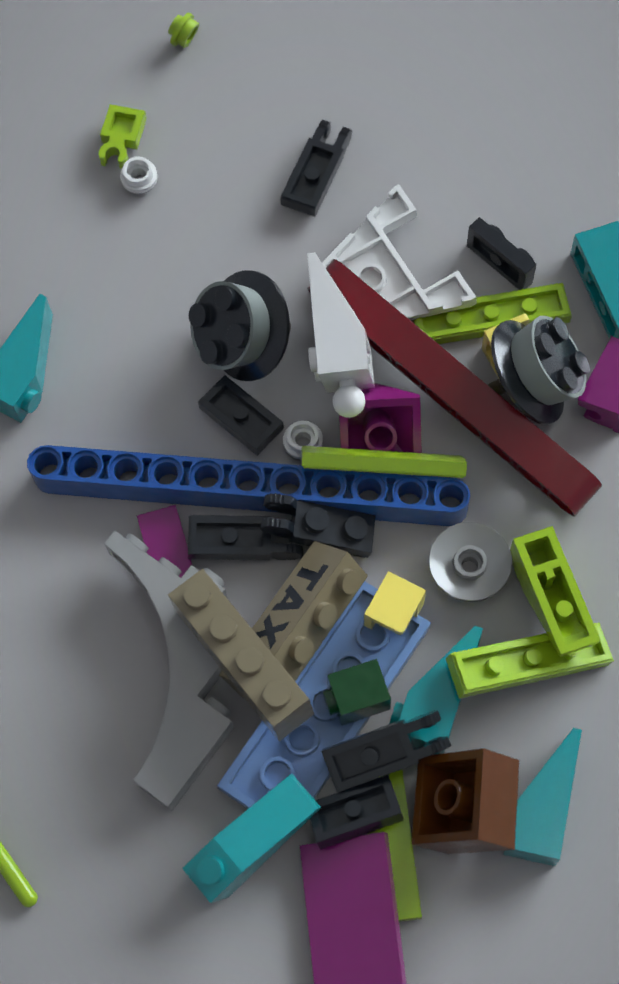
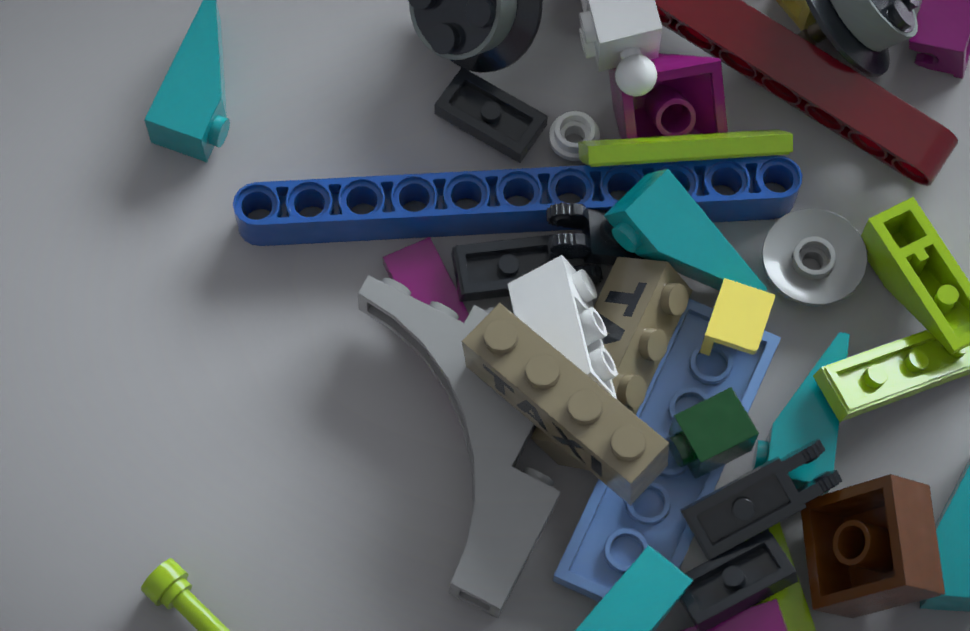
camera: 15 degrees left, 0 degrees up
none -> white slope [508,255,617,399]
none -> teal slope [604,169,767,291]

